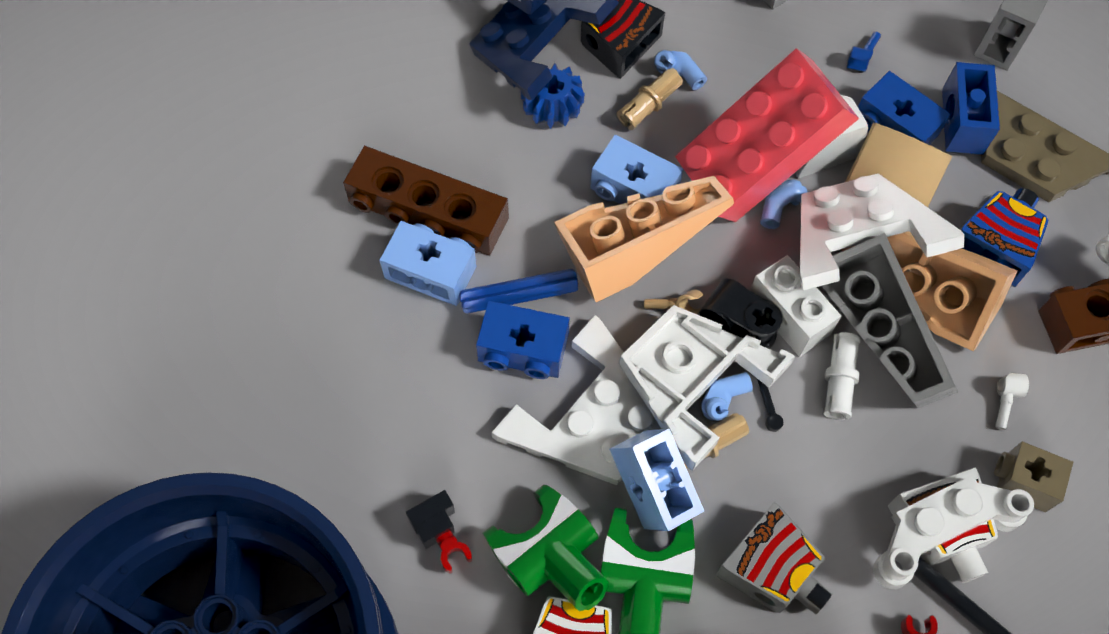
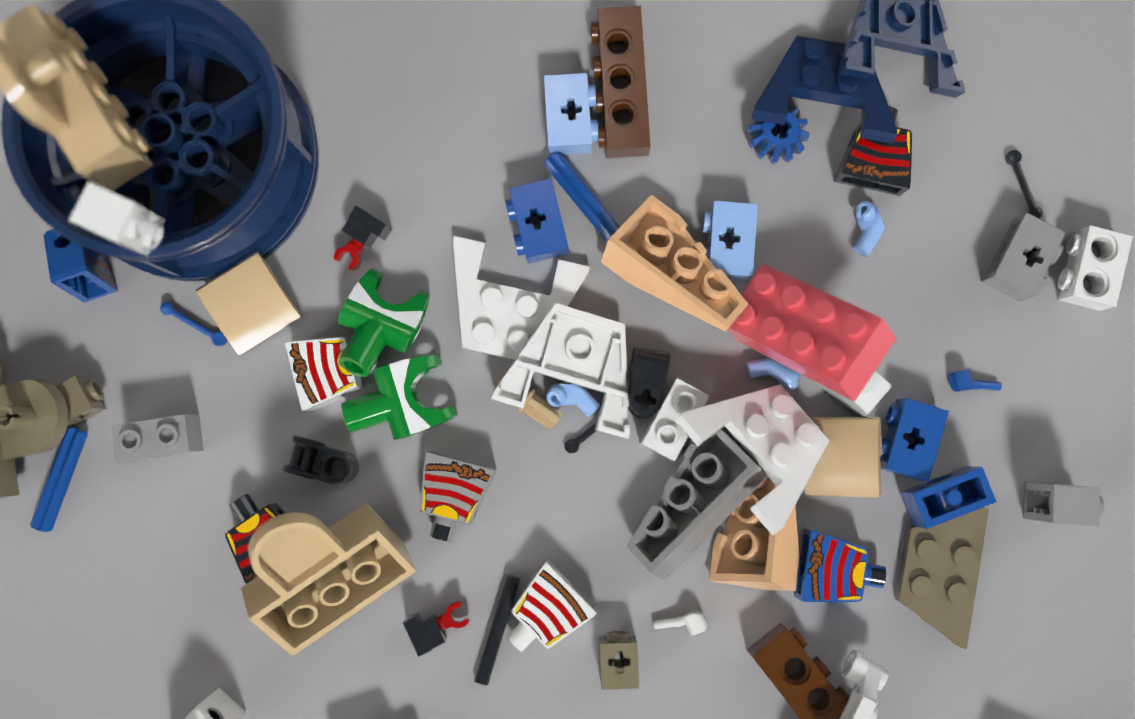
camera: 70 degrees right, 20 degrees up
light blue brick [610,429,704,531] -> none
tan axle [617,68,683,130] -> none
tan hand [644,290,703,314] -> none
white pin [823,332,861,420] -> none
white plate [873,475,1034,589] -> none

